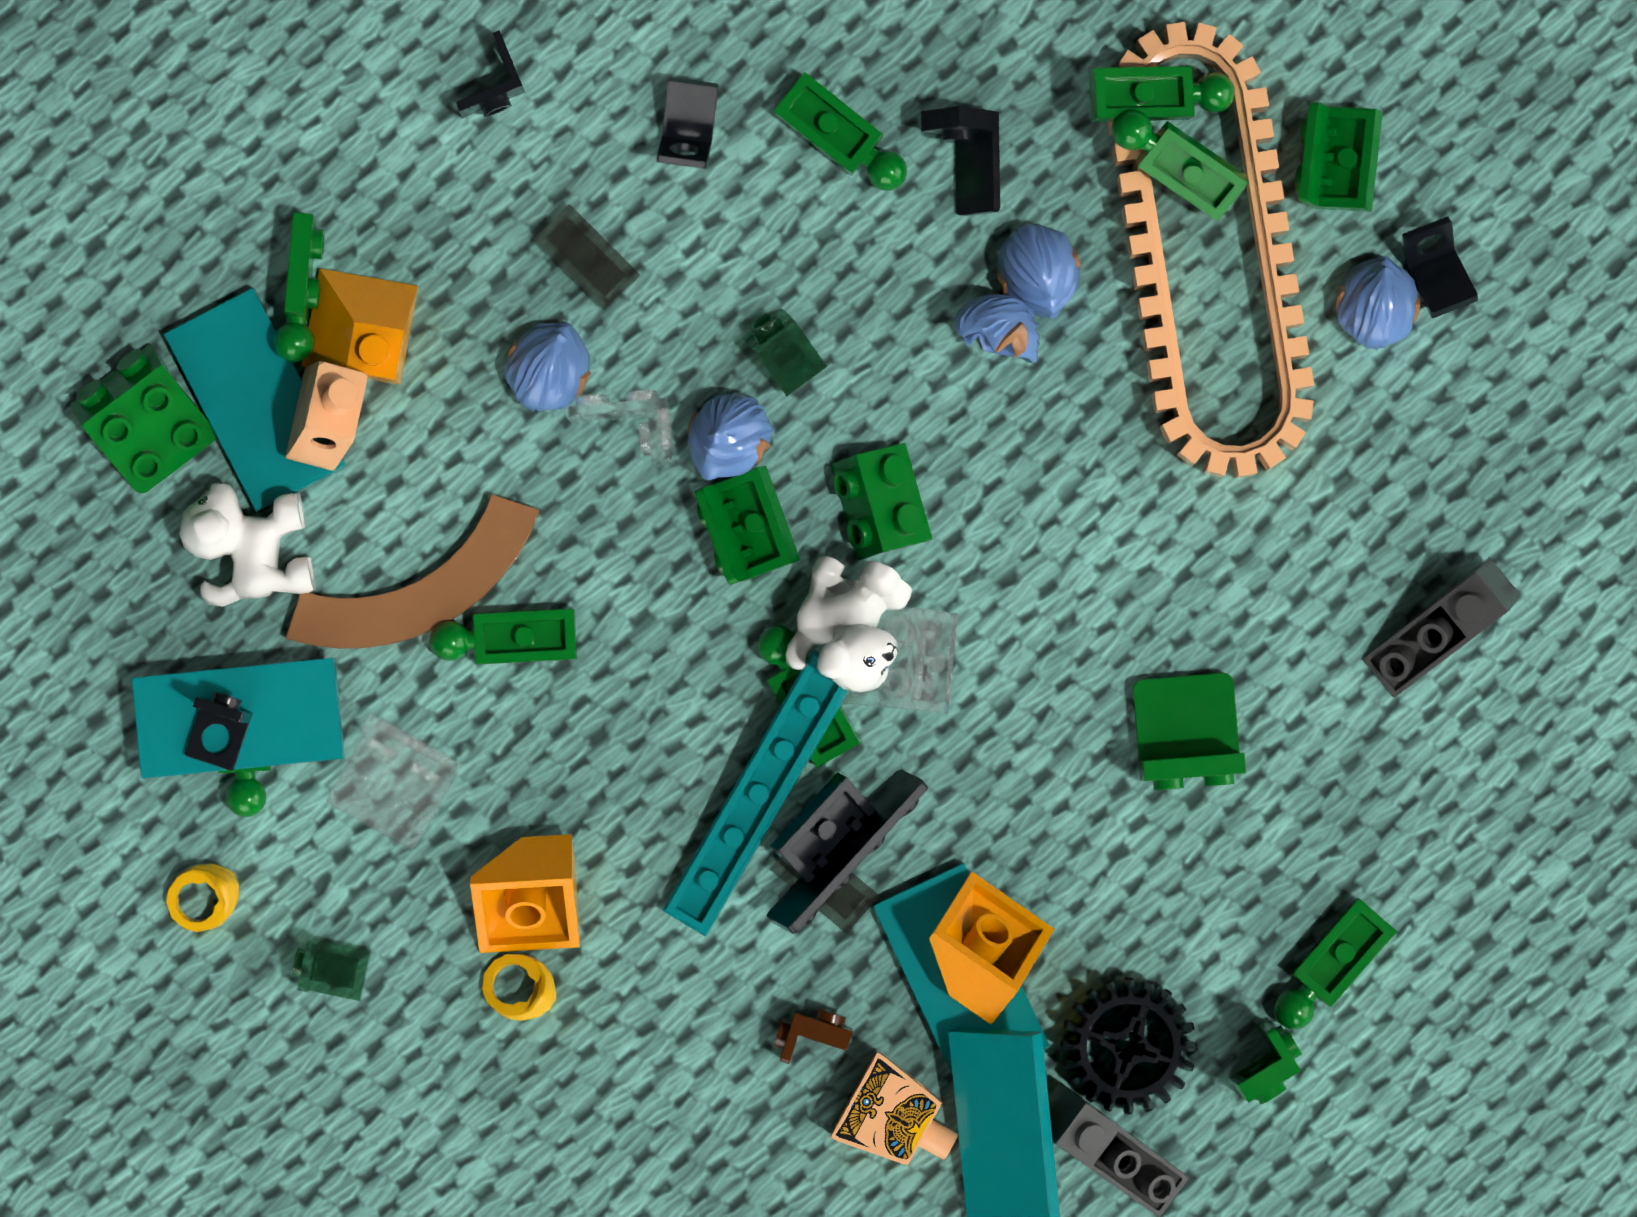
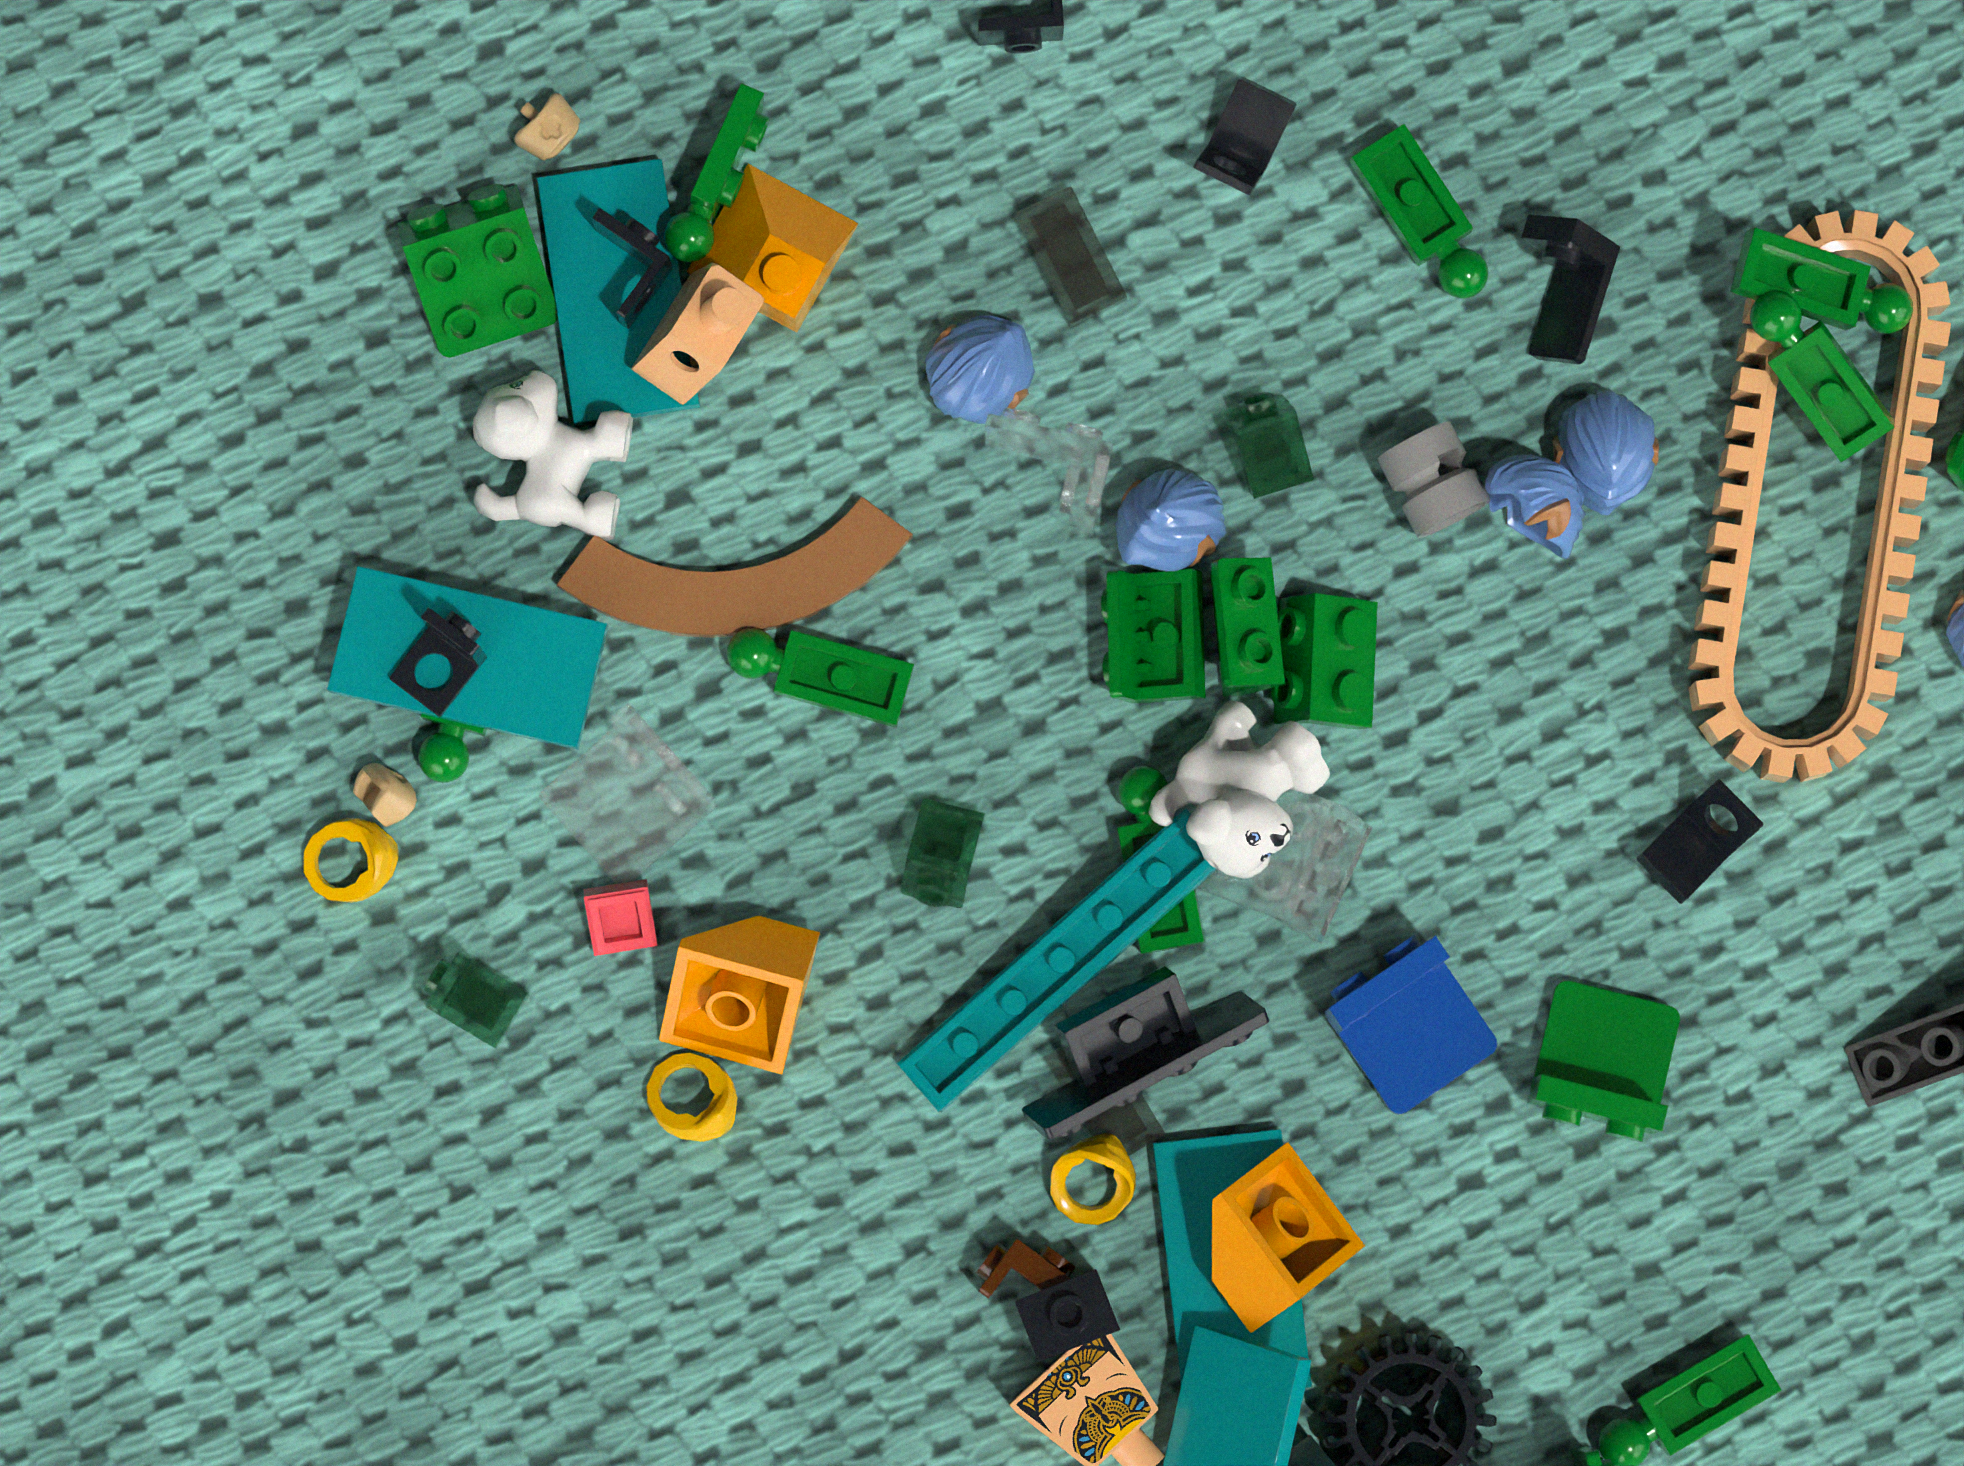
camera: 15 degrees right, 5 degrees down
none -> tan piece [353,763,417,827]
none -> tan piece [514,93,580,161]
none -> coral tile [584,879,658,956]
none -> black bracket [592,208,673,330]
none -> clear green bracket [901,798,985,908]
none -> black bracket [1015,1269,1120,1361]
none -> yellow piece [1050,1133,1136,1225]
none -> green bracket [1210,557,1285,697]
none -> blue bracket [1323,935,1497,1114]
none -> light grey wheel [1377,421,1491,539]
none -> black bracket [1637,779,1764,904]

